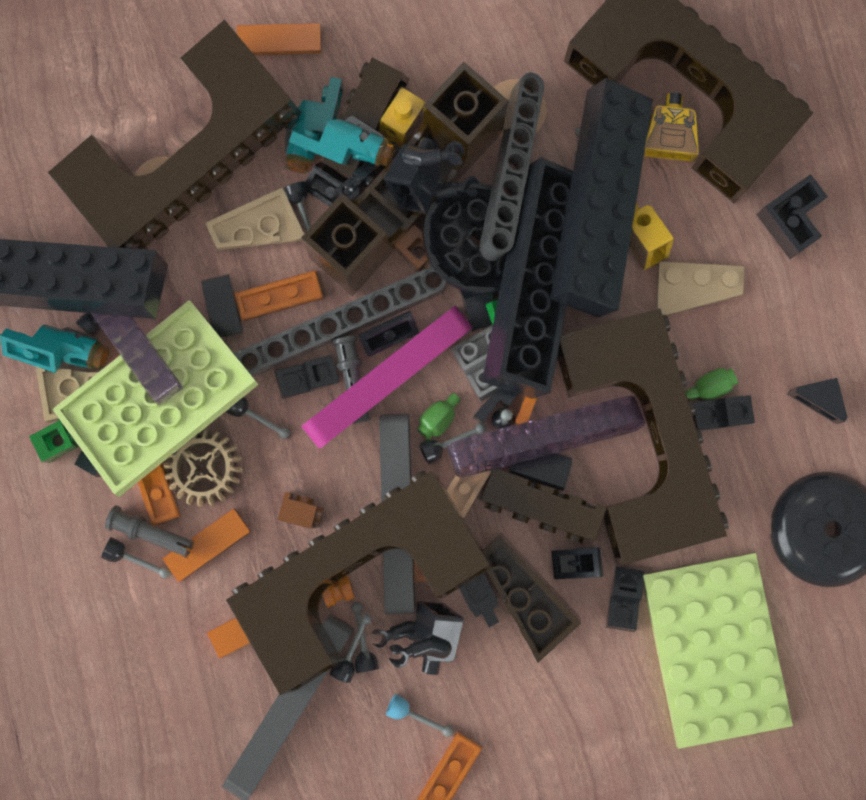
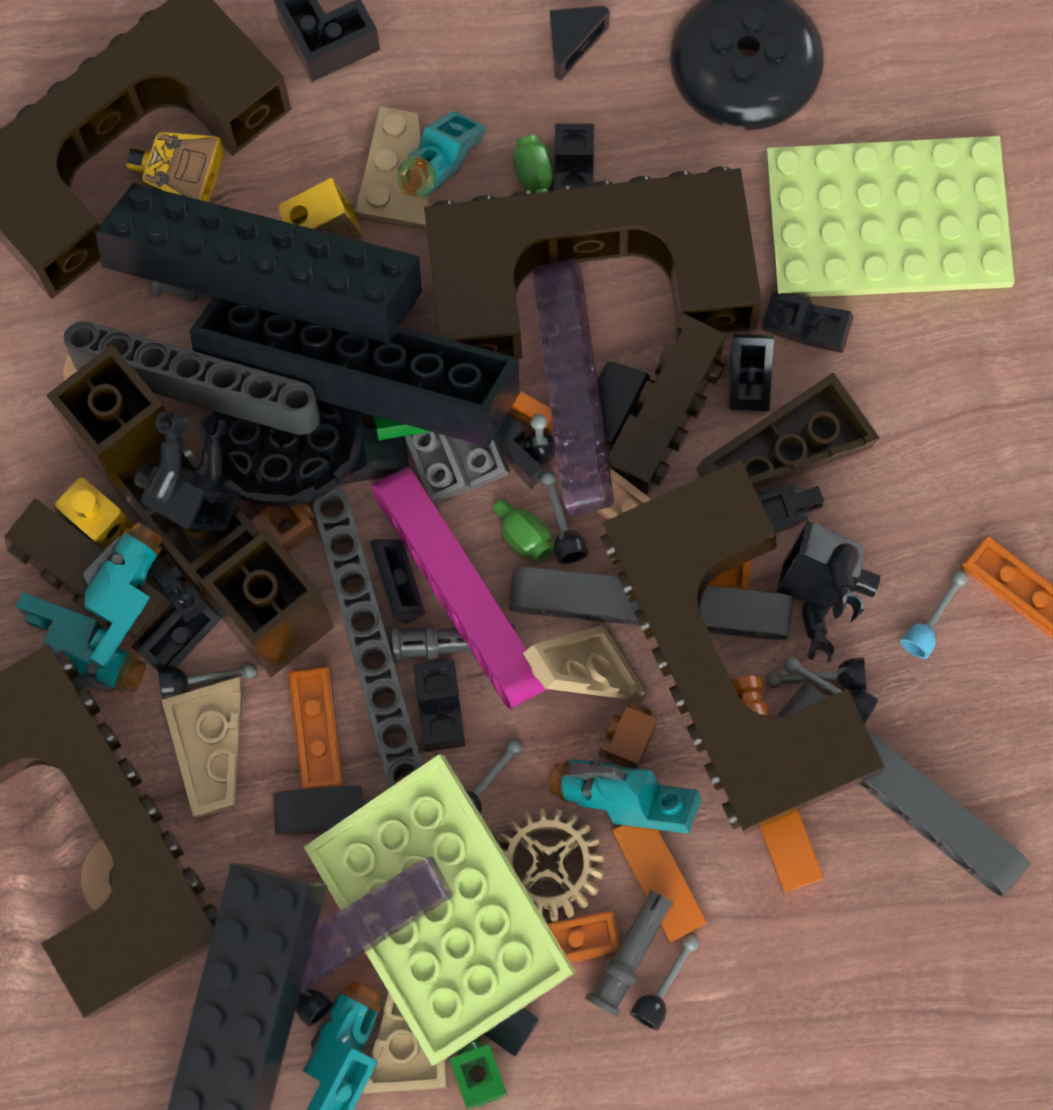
camera: 75 degrees left, 10 degrees down
none -> teal plate [397,110,487,197]
none -> tan wing [523,624,646,701]
none -> teal plate [549,759,702,834]

